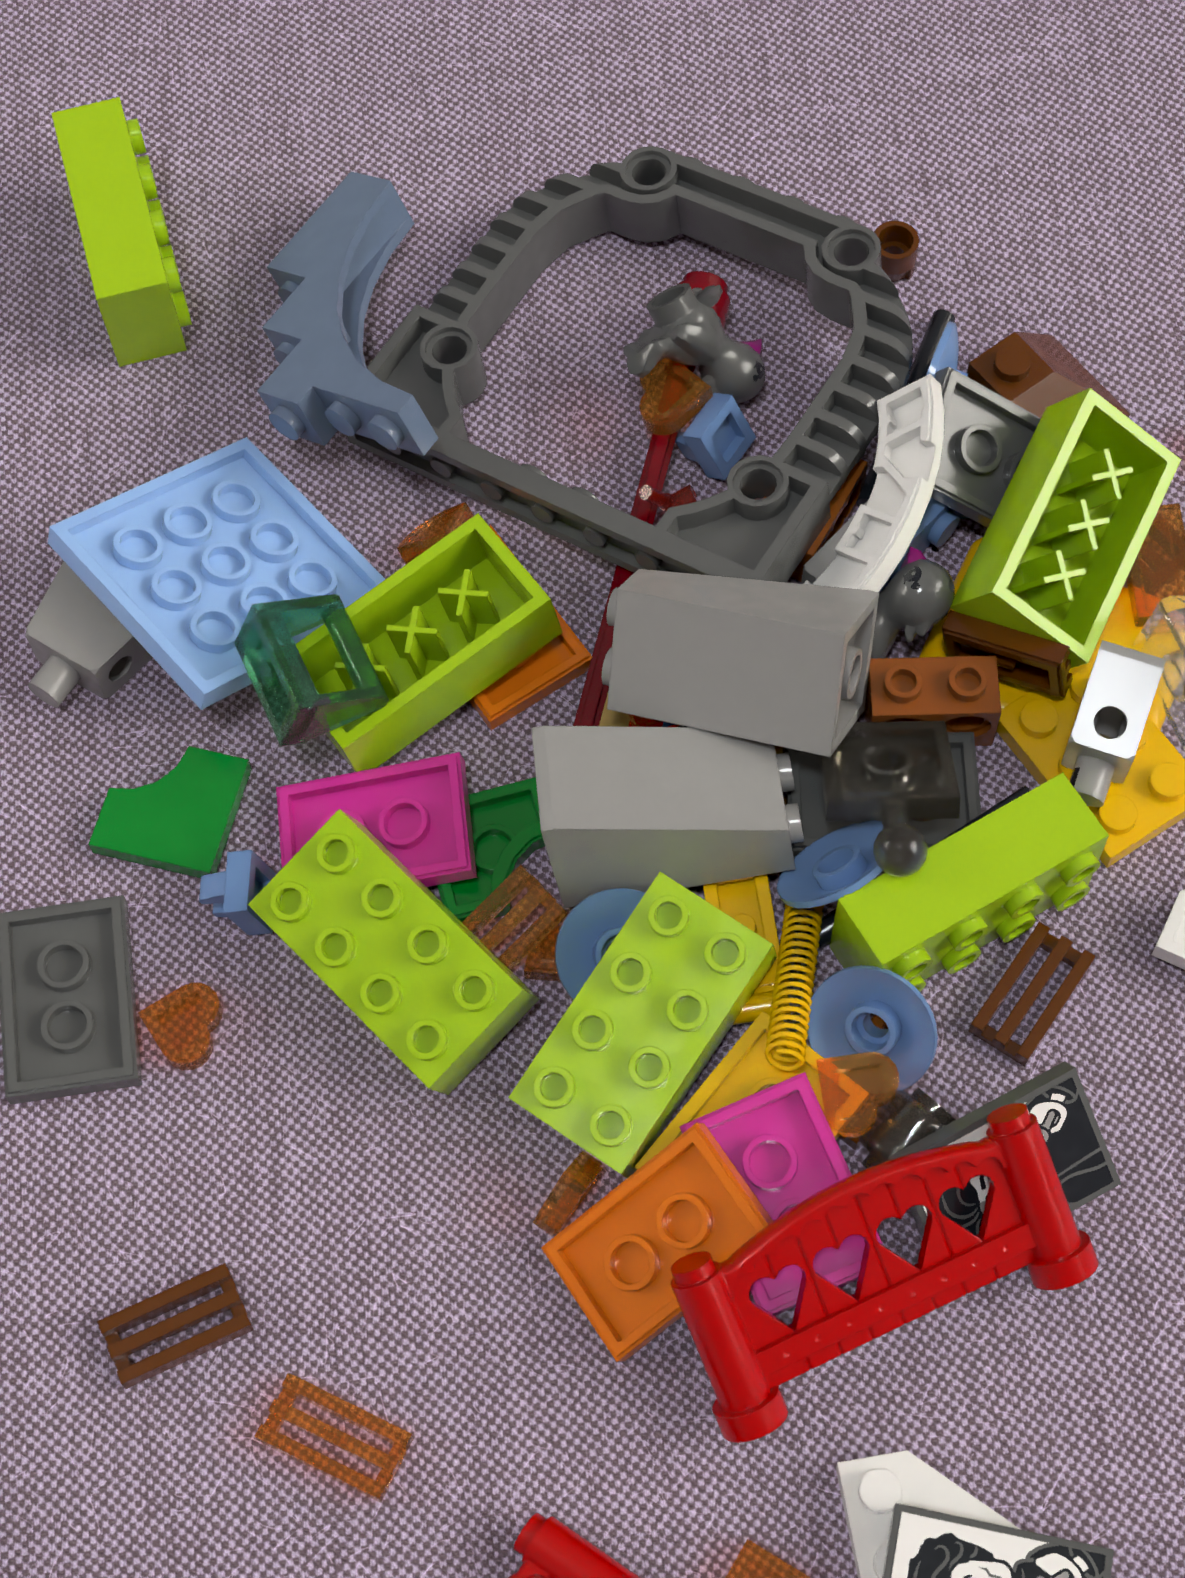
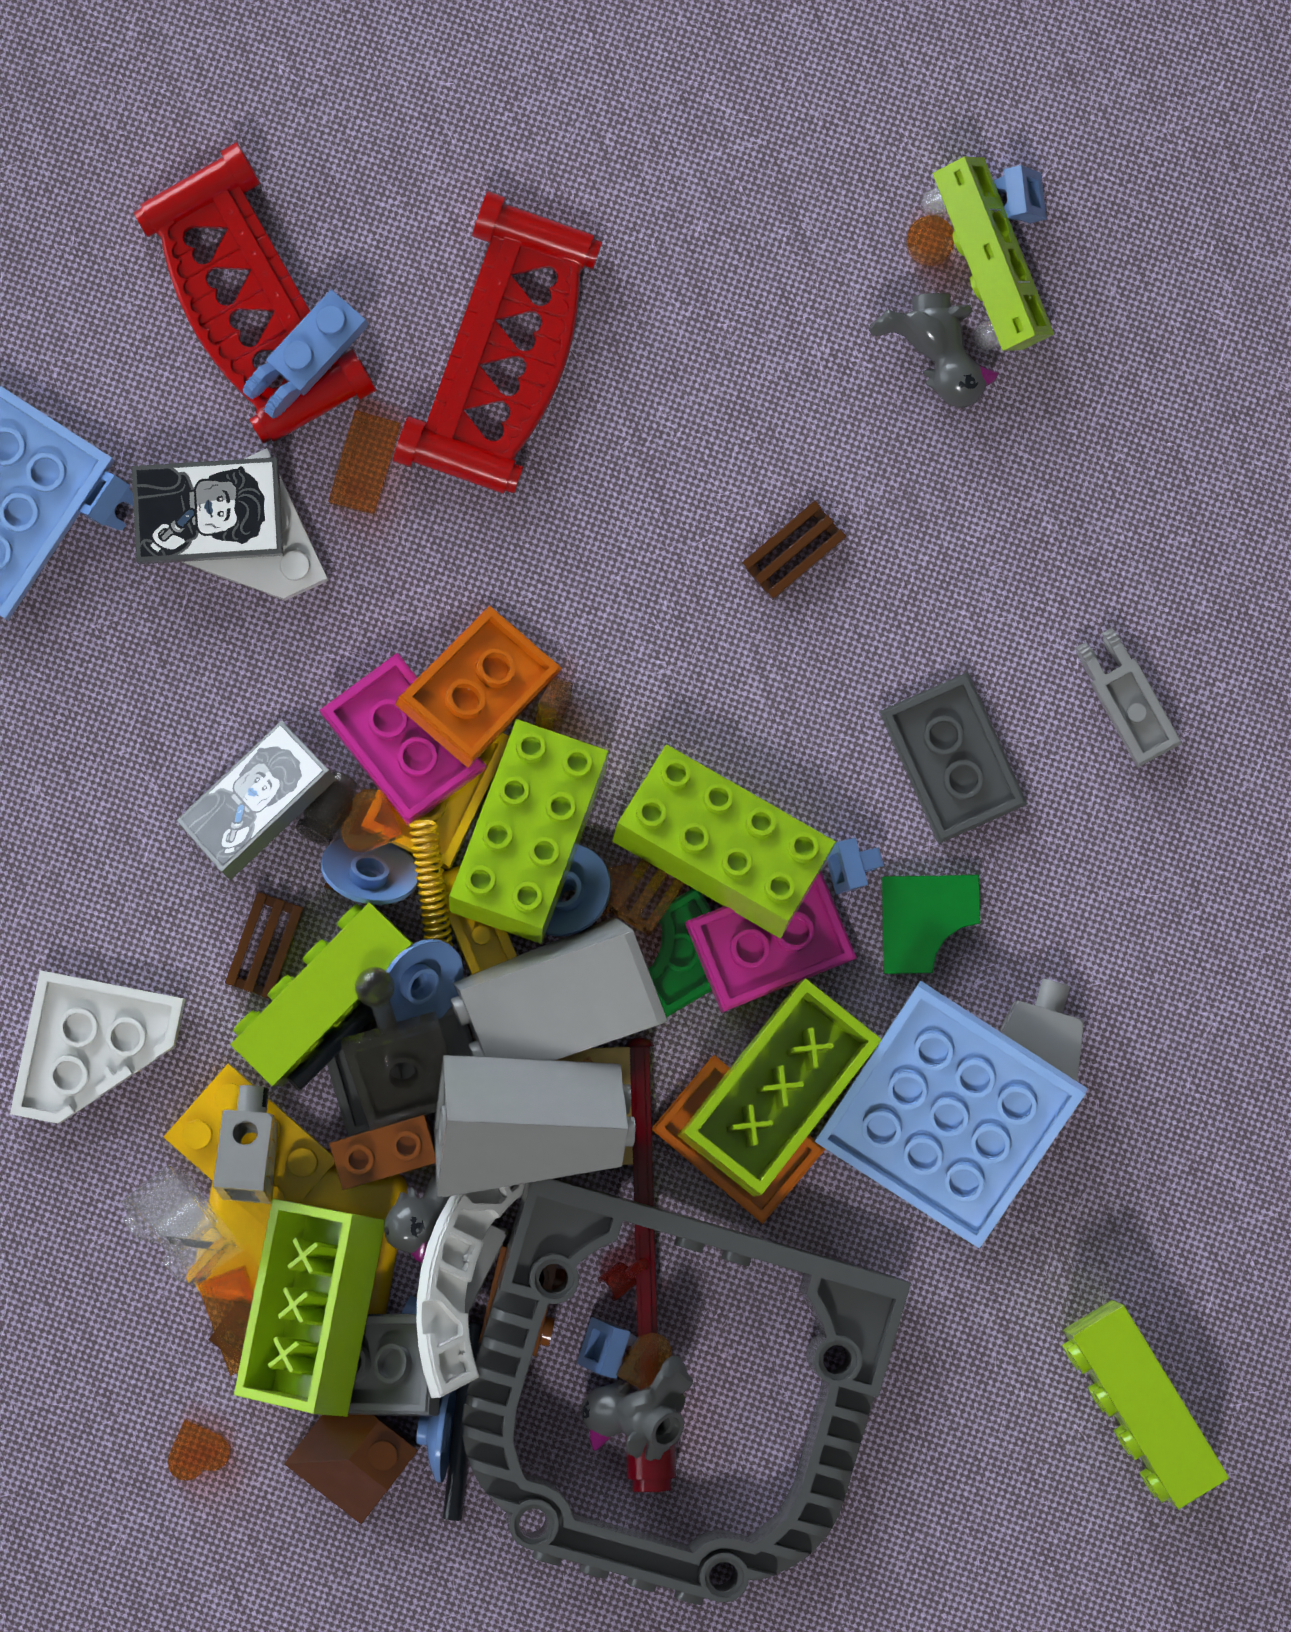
camera: 165 degrees right, 20 degrees up
clear orange tile [138,983,223,1070] -> none
clear green tile [234,594,389,746] -> none
clear orange tile [254,1373,414,1503] -> none
sand blue arch [257,171,438,456] -> none
clear orange tile [397,502,473,564] -> none
red piece [670,1103,1099,1443] -> none
reddish brown hose [874,221,919,282] -> none
reddish brown tile [942,610,1073,698] -> none

